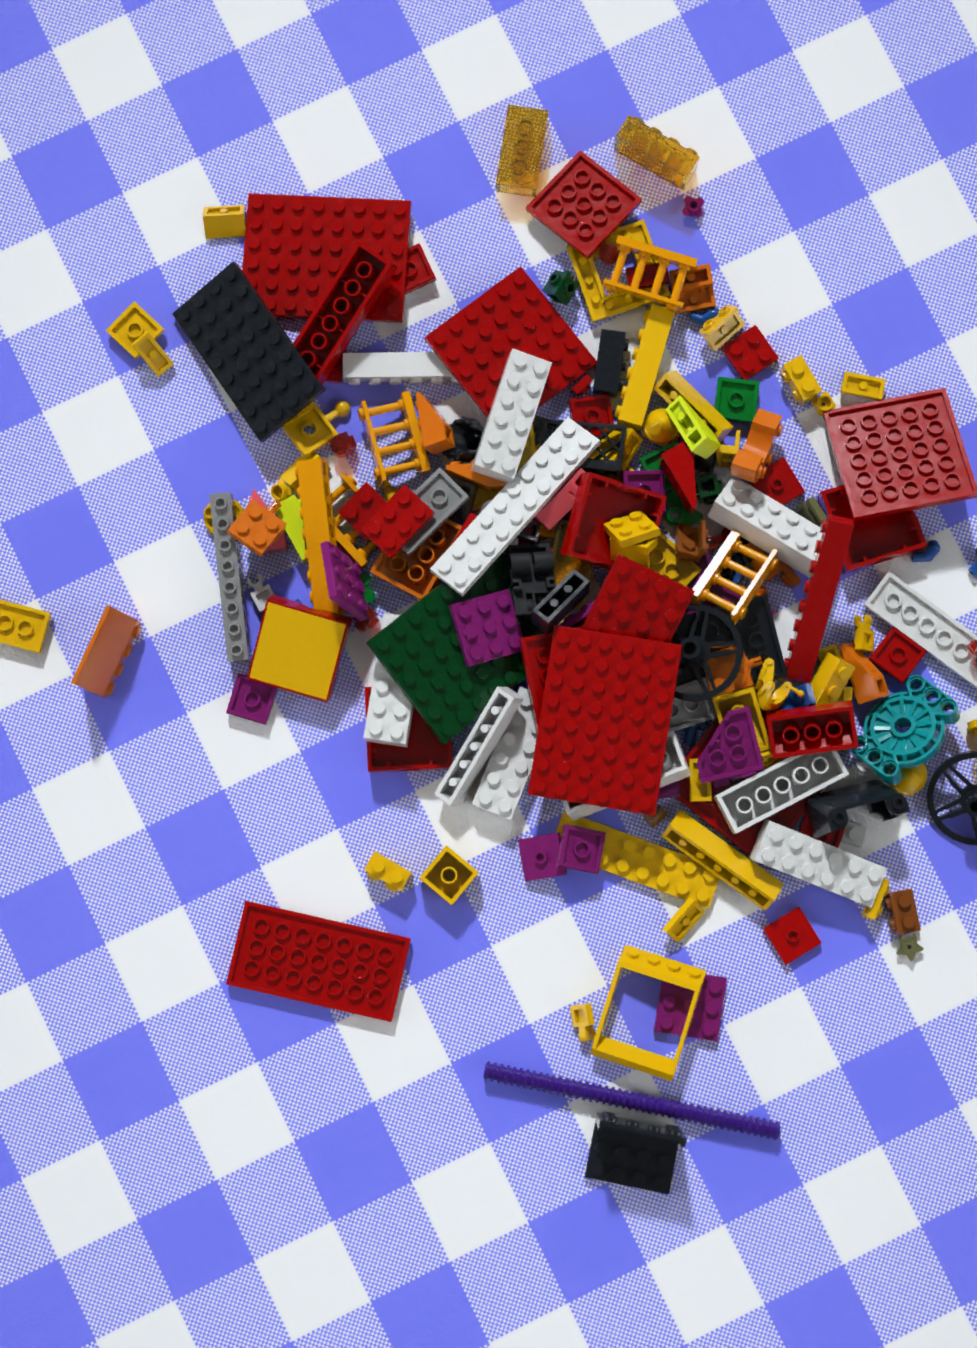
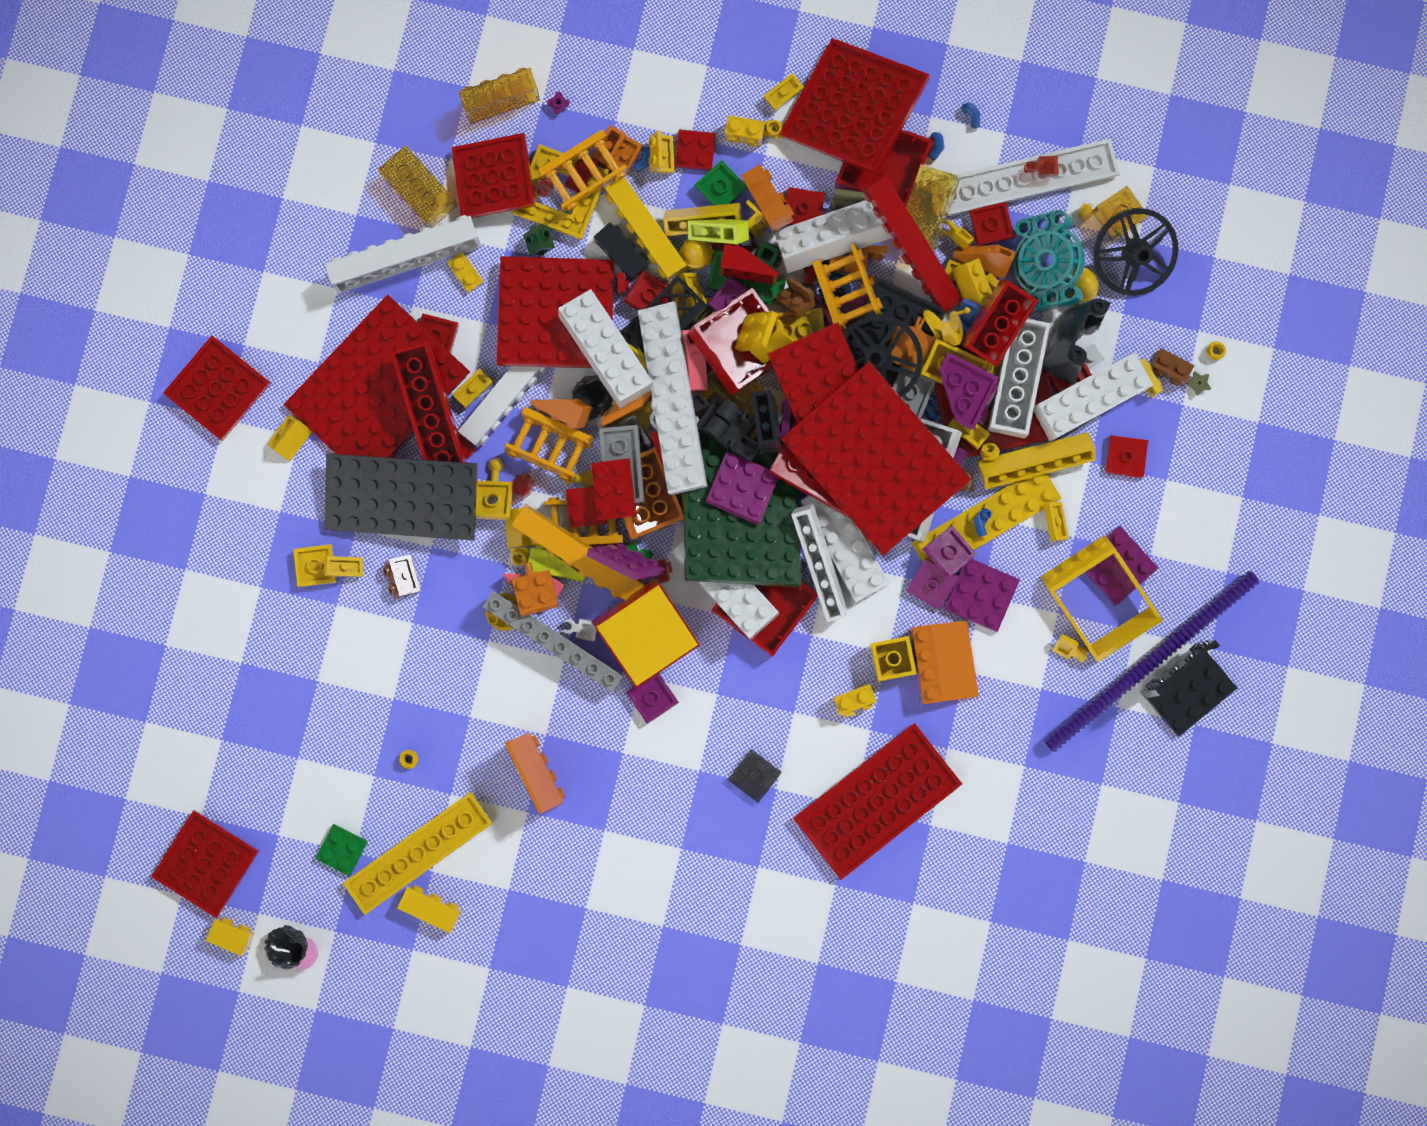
camera: 55 degrees left, 0 degrees up
none -> red plate [163,335,271,441]
none -> white brick [324,215,482,294]
none -> bracket [383,555,421,600]
none -> yellow plate [399,750,419,769]
none -> yellow plate [447,252,484,293]
none -> yellow plate [452,368,493,409]
none -> clear smoke plate [728,749,782,803]
none -> clear yellow brick [906,165,960,252]
none -> orange slope [910,620,979,705]
none -> magenta plate [944,559,1020,633]
none -> blue arm [974,509,992,537]
none -> yellow plate [980,443,1000,461]
none -> yellow plate [1206,341,1226,361]

